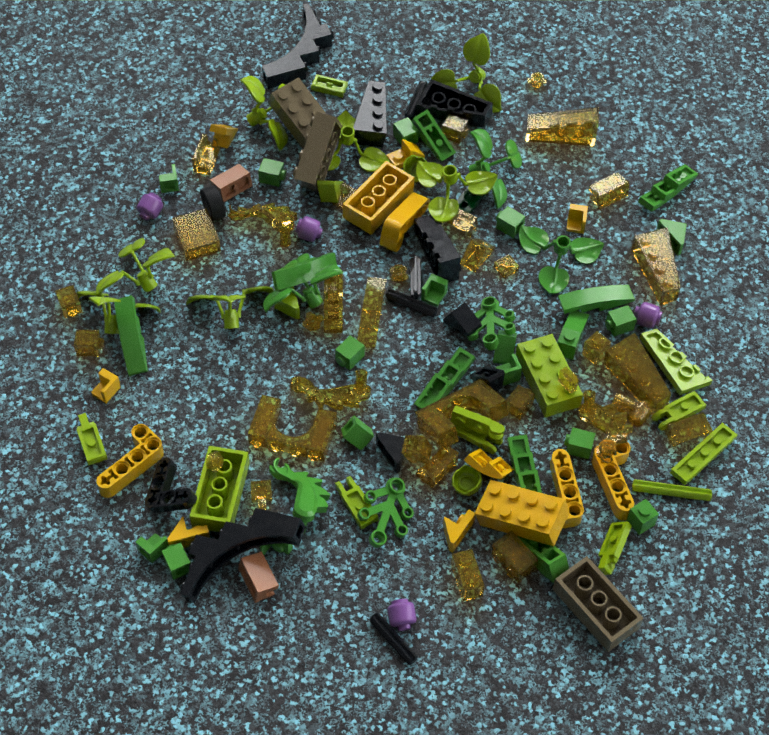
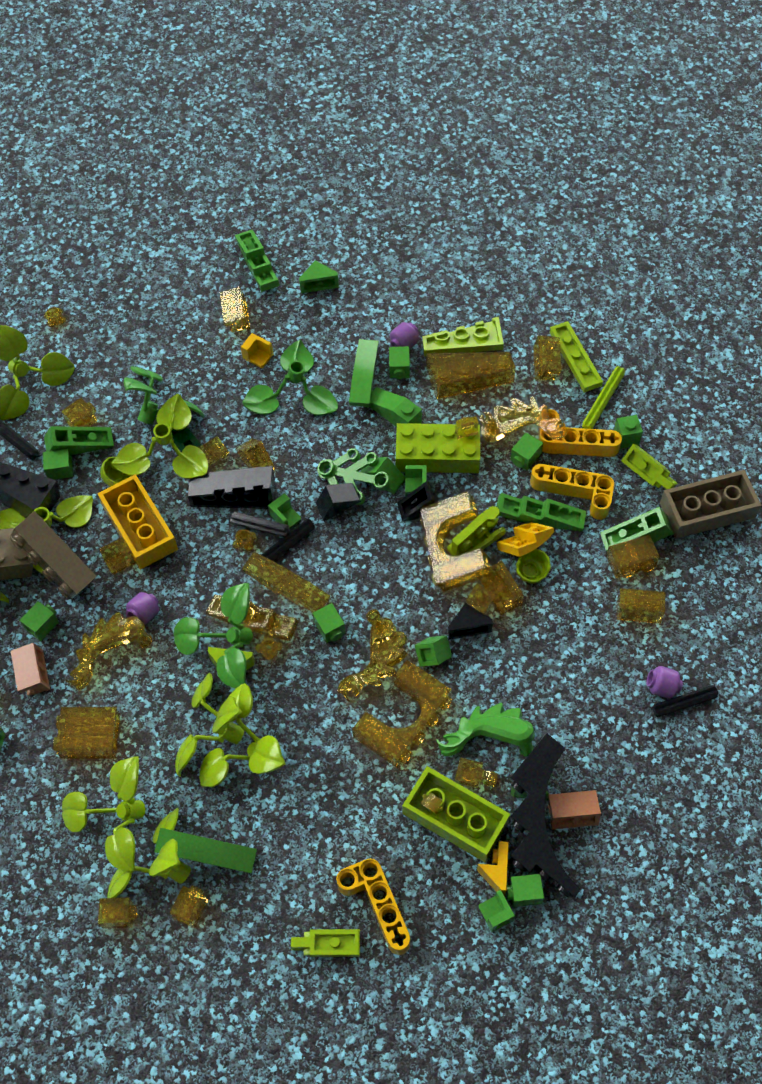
camera: 65 degrees left, 5 degrees up
yellow panel [91,368,121,404] -> none
medium lavender head [137,192,163,220] -> none
black beam [145,457,197,513] -> none
black tyre [200,185,226,221] -> none
bright green slope [272,253,337,291] -> none
lime slope [317,180,343,203] -> none
lime hinge [335,476,379,529] -> none
bright green plant [357,478,414,548] -> none
yellow beam [379,192,430,252] -> none
yellow slope [386,139,425,168] -> none
bright green slope [414,347,476,415] -> none
black wedge [416,79,493,128] -> none
yellow slope [443,510,475,553] -> none
yellow brick [474,480,570,546] -> none
clear yellow plate [494,254,520,278] -> none
bright green brick [496,206,525,238] -> none
clear yellow brick [504,385,535,420] -> none
clear yellow wedge [526,107,599,146] -> none
clear yellow brick [582,331,611,365] -> none
clear yellow piece [610,392,652,427] -> none
clear yellow wedge [631,227,681,305] -> none
lime hinge [651,391,706,431] -> none
none -> lime plant [199,683,286,788]

